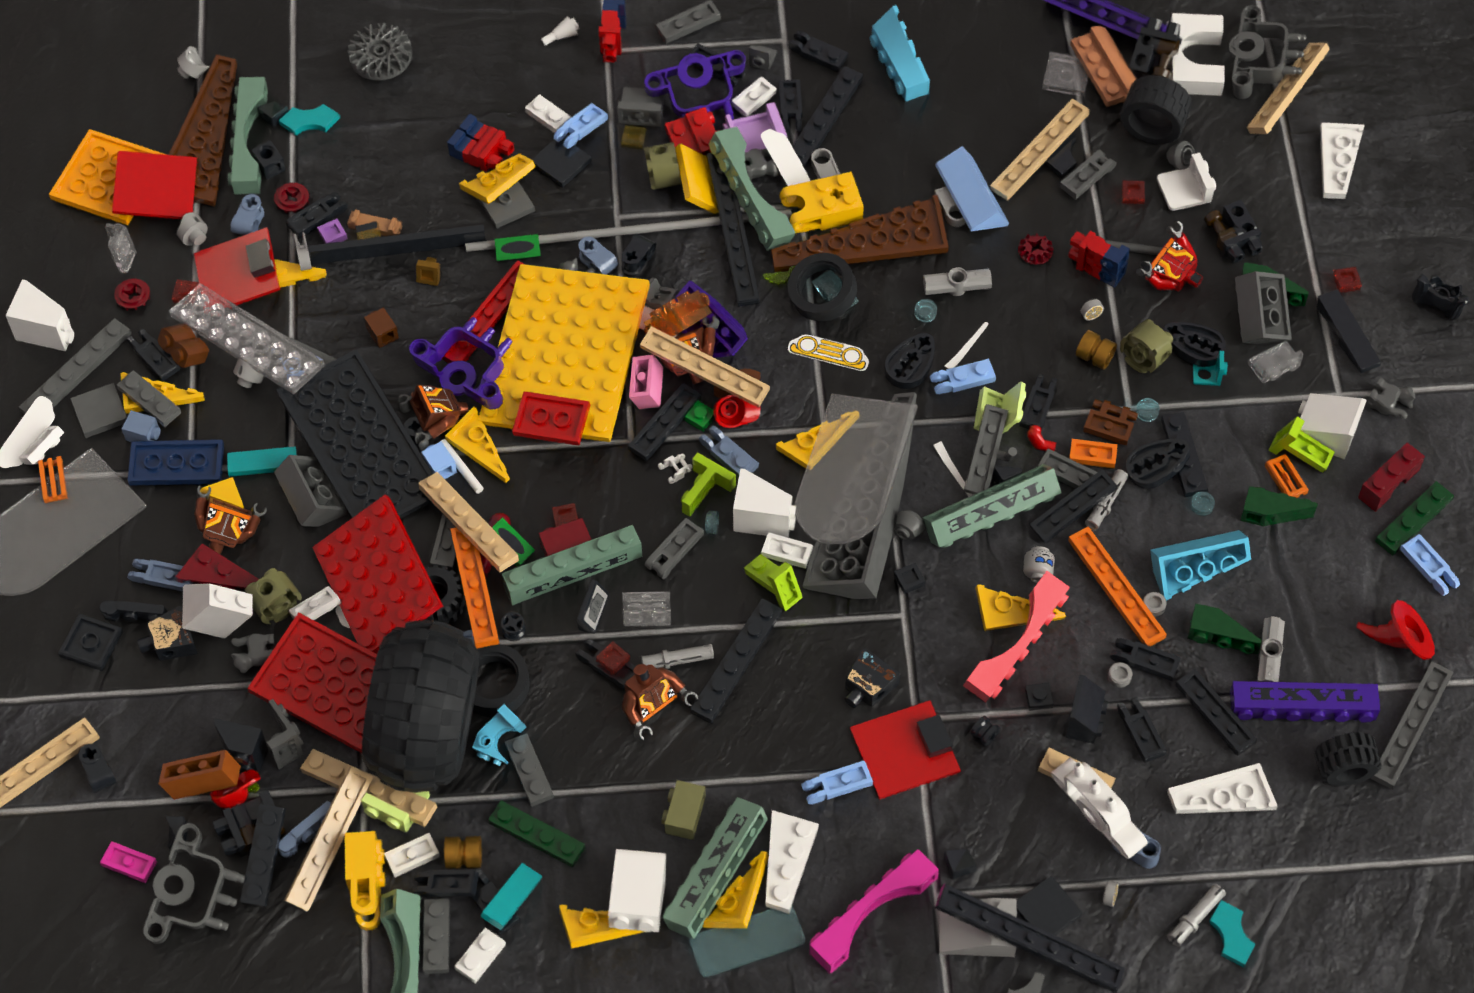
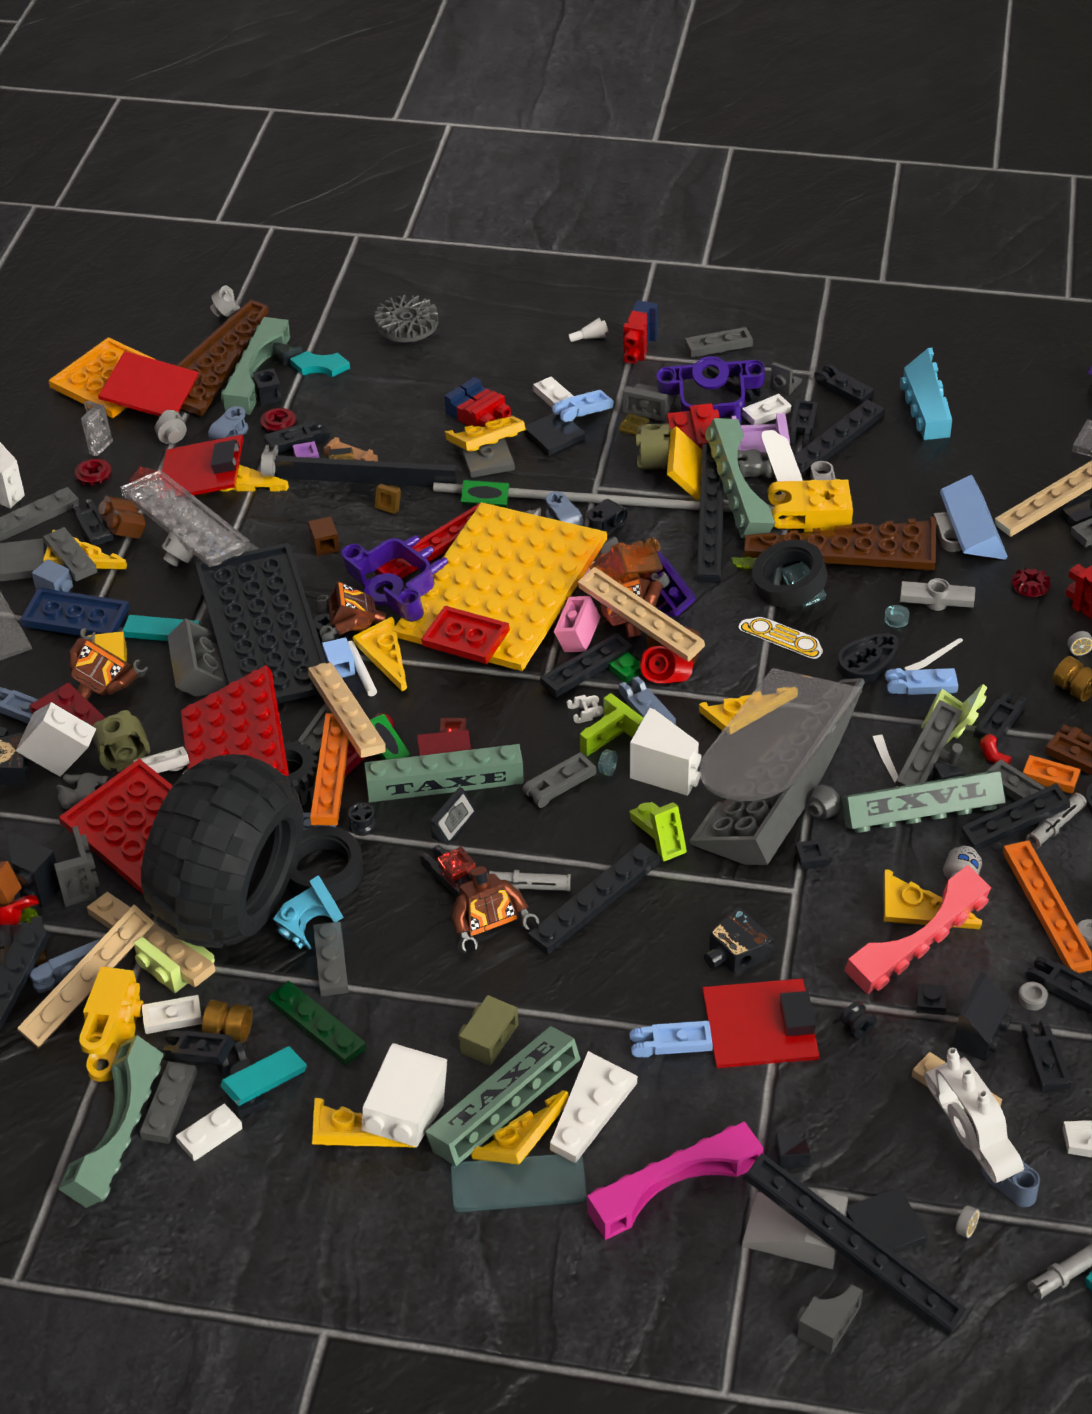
camera: 15 degrees right, 15 degrees down
clear bracket [623,592,671,626] -> none
white plate [761,532,813,569] -> none

